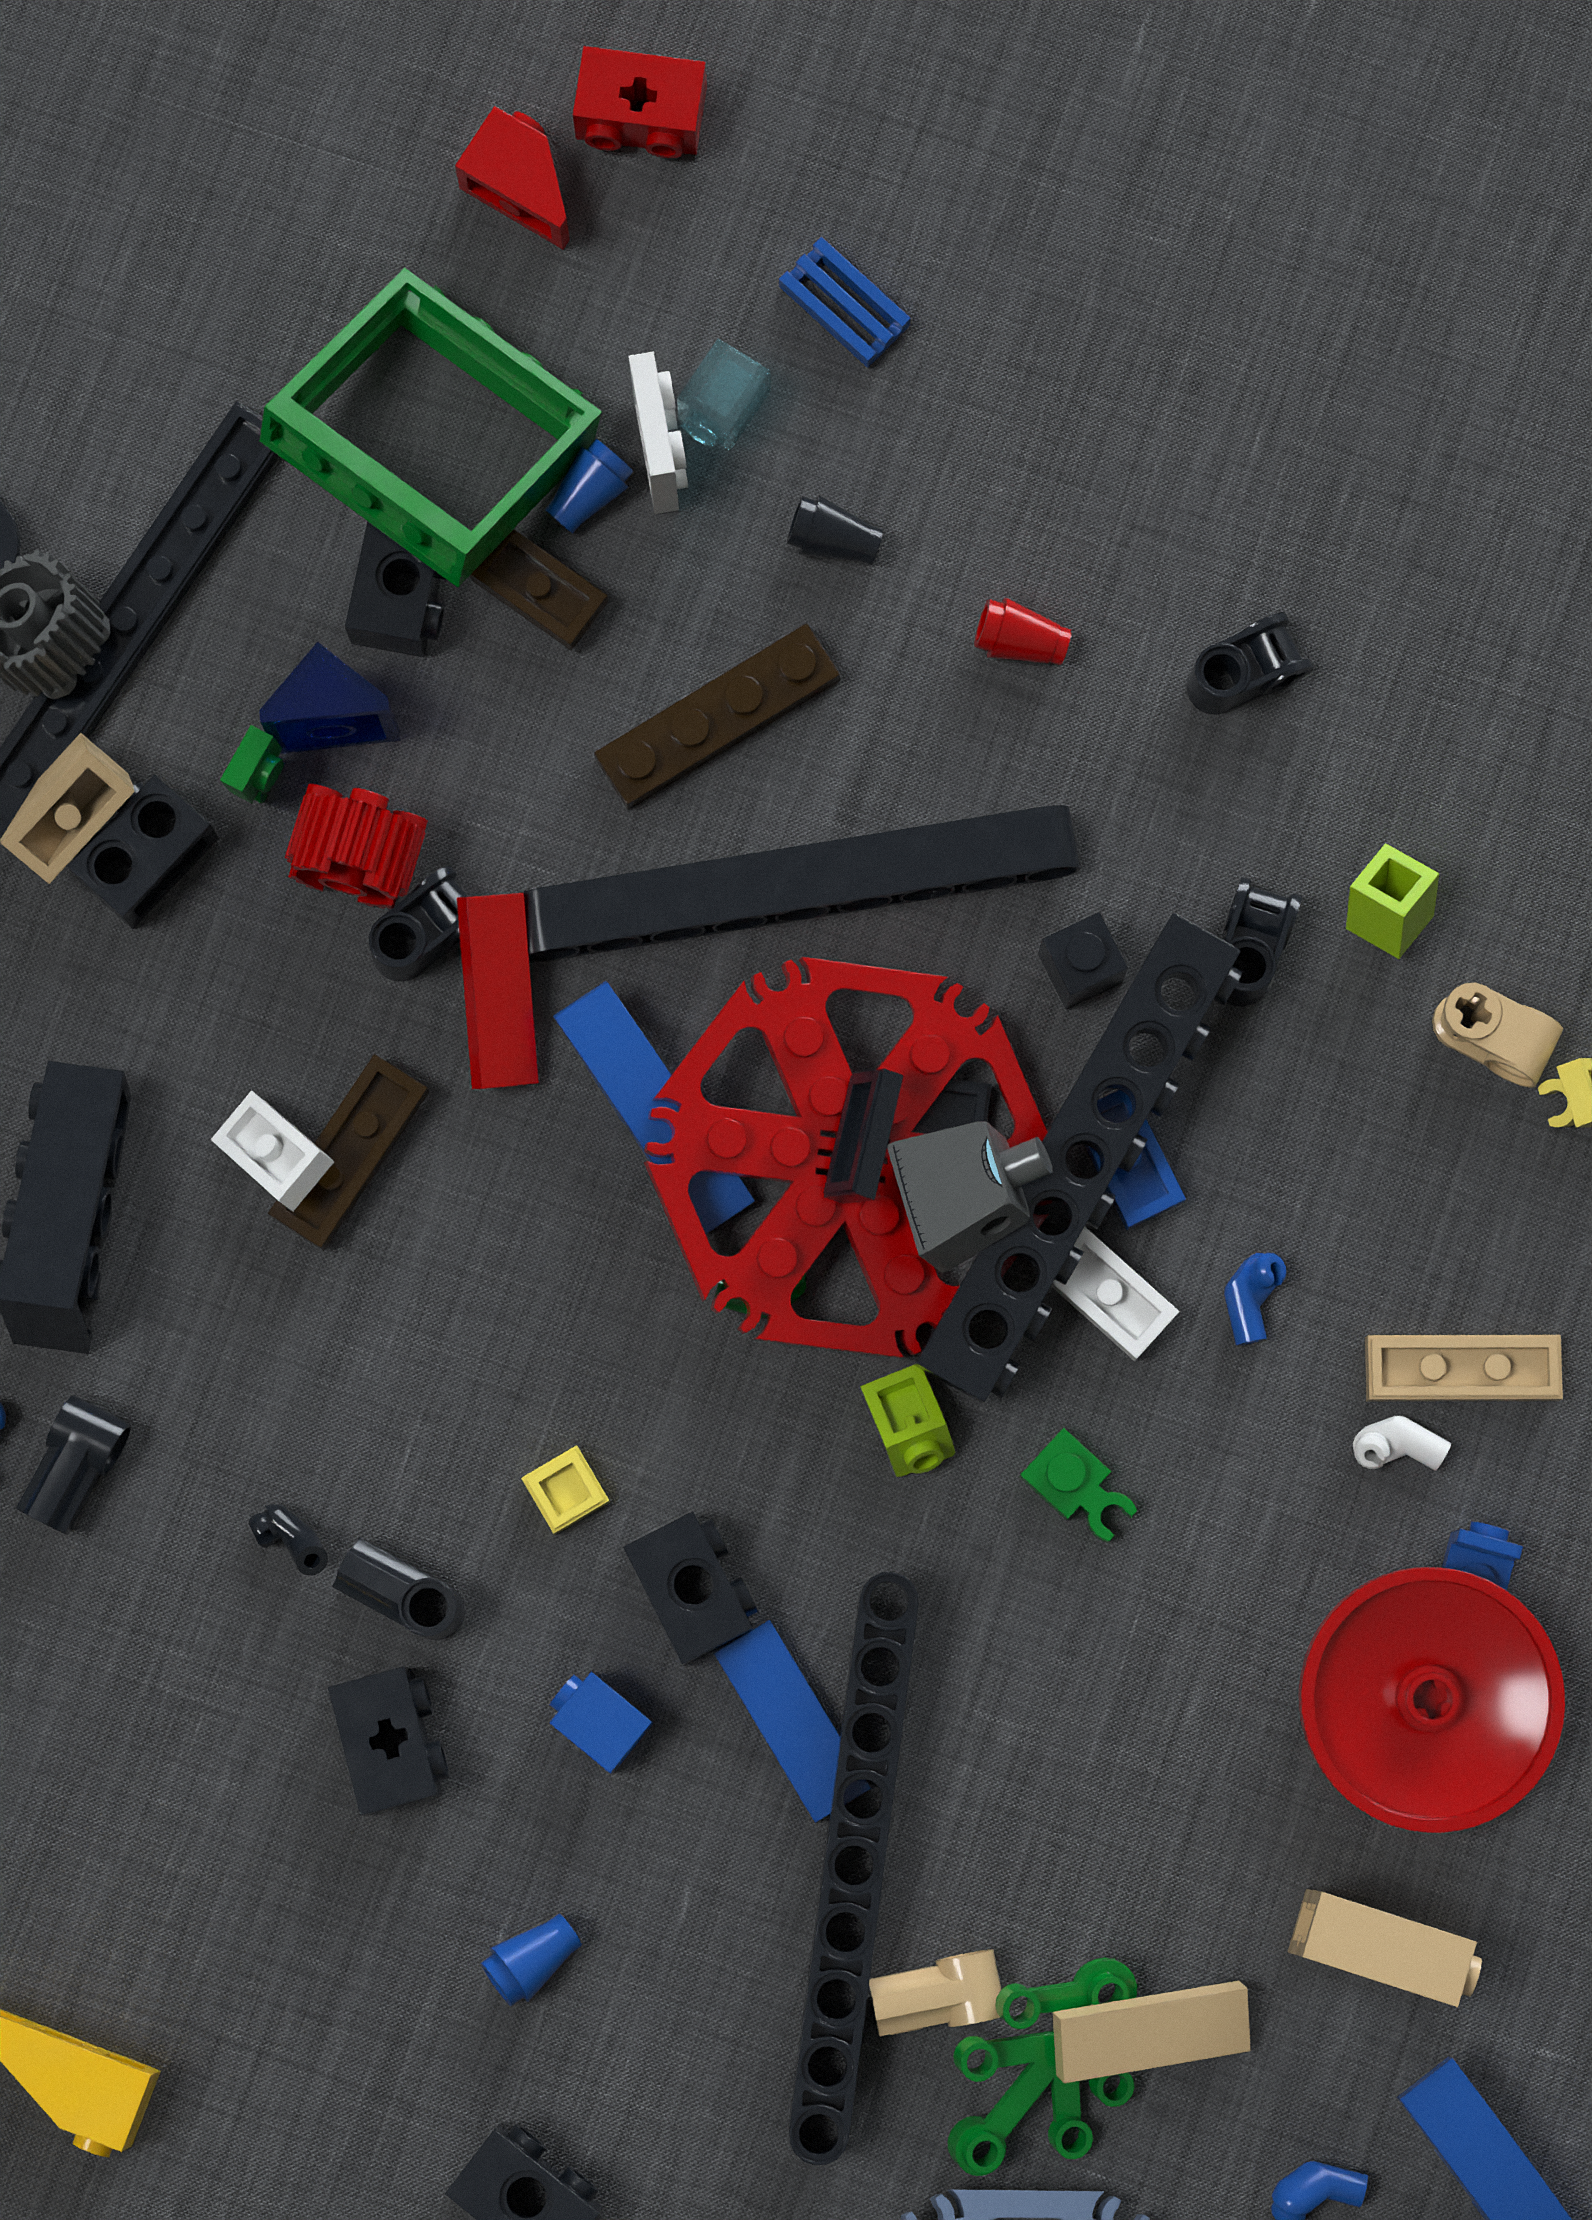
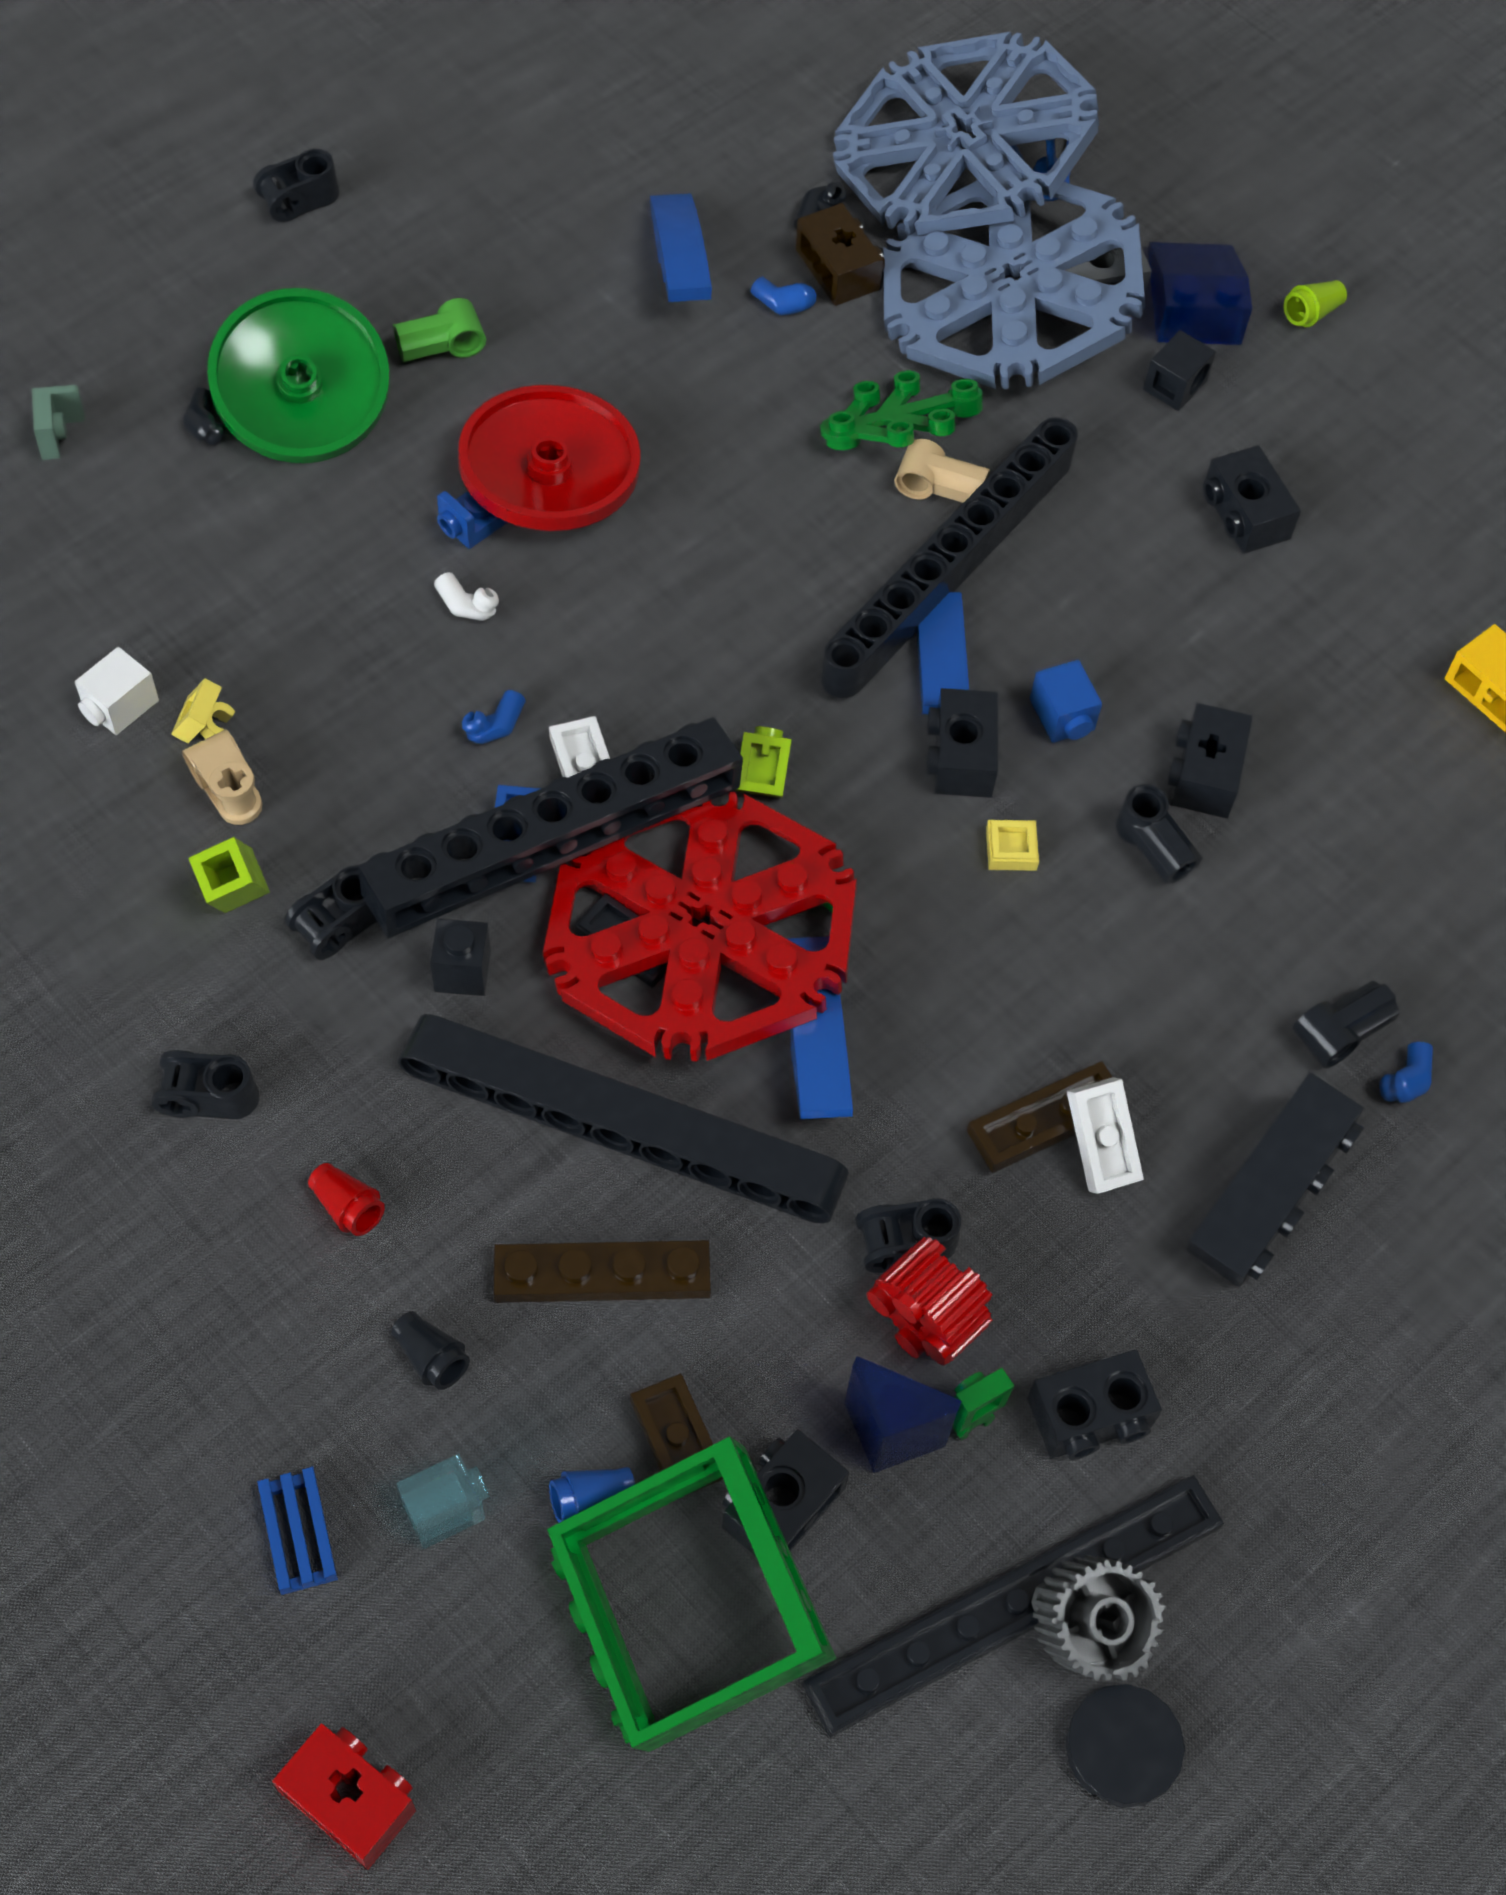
camera: 155 degrees left, 20 degrees down
tan slope [0,733,135,884] -> none
black arm [248,1504,328,1576] -> none
red slope [455,106,570,250] -> none
red tile [457,893,539,1089] -> none
blue cone [480,1913,582,2006] -> none
white plate [629,351,688,514] -> none
black tile [823,1069,903,1204] -> none
dark grey torso [887,1121,1053,1273] -> none
green plate [1019,1428,1137,1543] -> none
tan tile [1053,1981,1251,2083] -> none
tan window [1287,1889,1482,2007] -> none
tan tile [1365,1335,1563,1402] -> none

